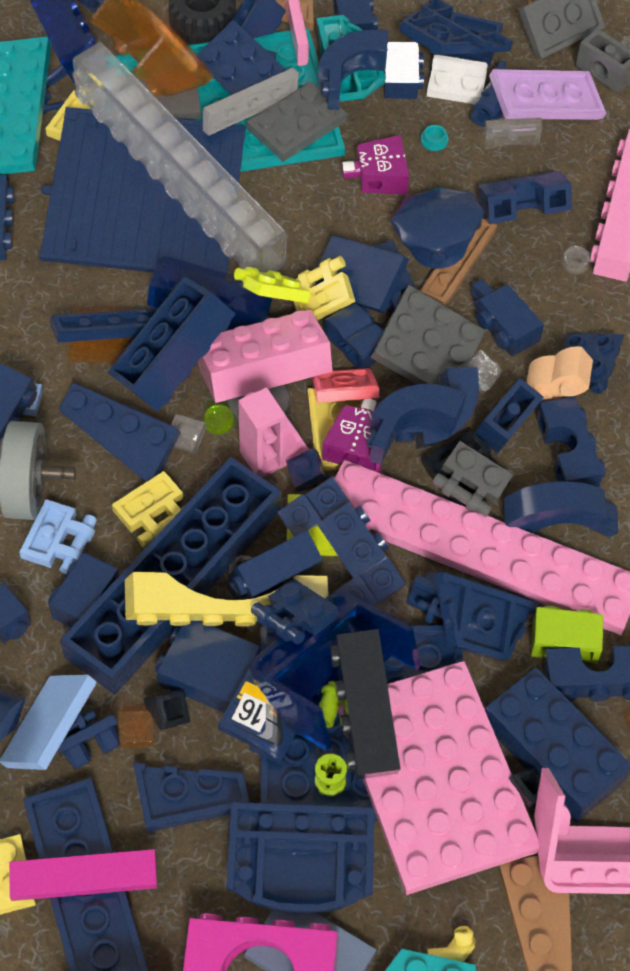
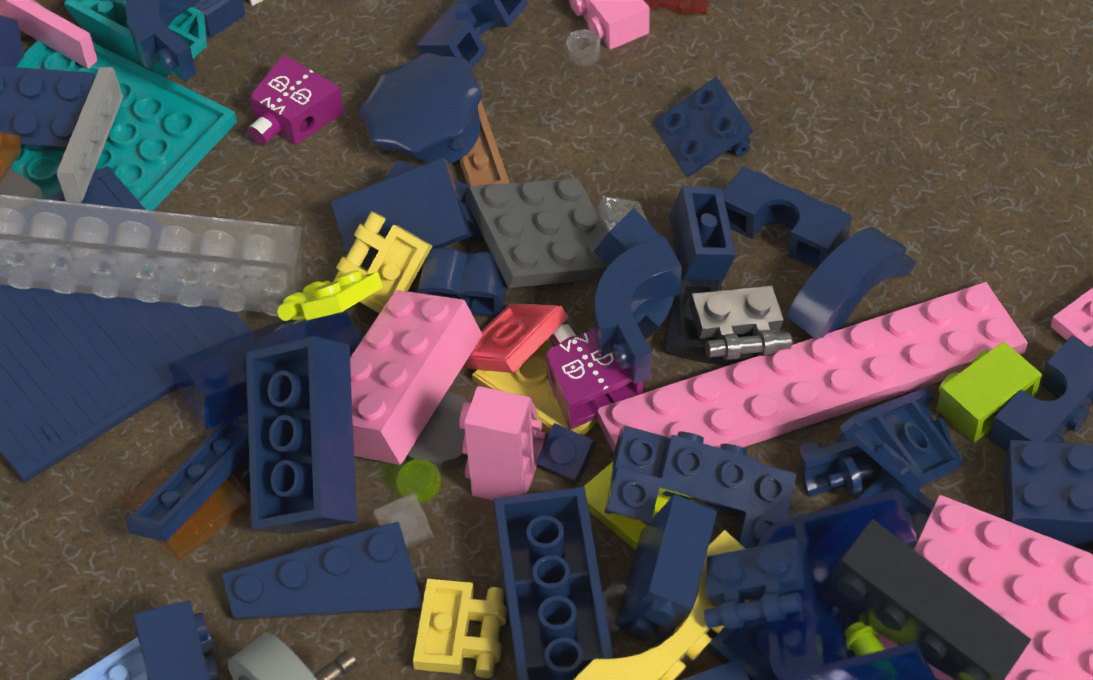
camera: 40 degrees left, 5 degrees down
dark grey plate [247,81,347,162] -> none
teal plate [420,125,449,151] -> none
dark blue hinge [471,279,544,357] -> none
light nougat brick [526,347,593,405] -> none

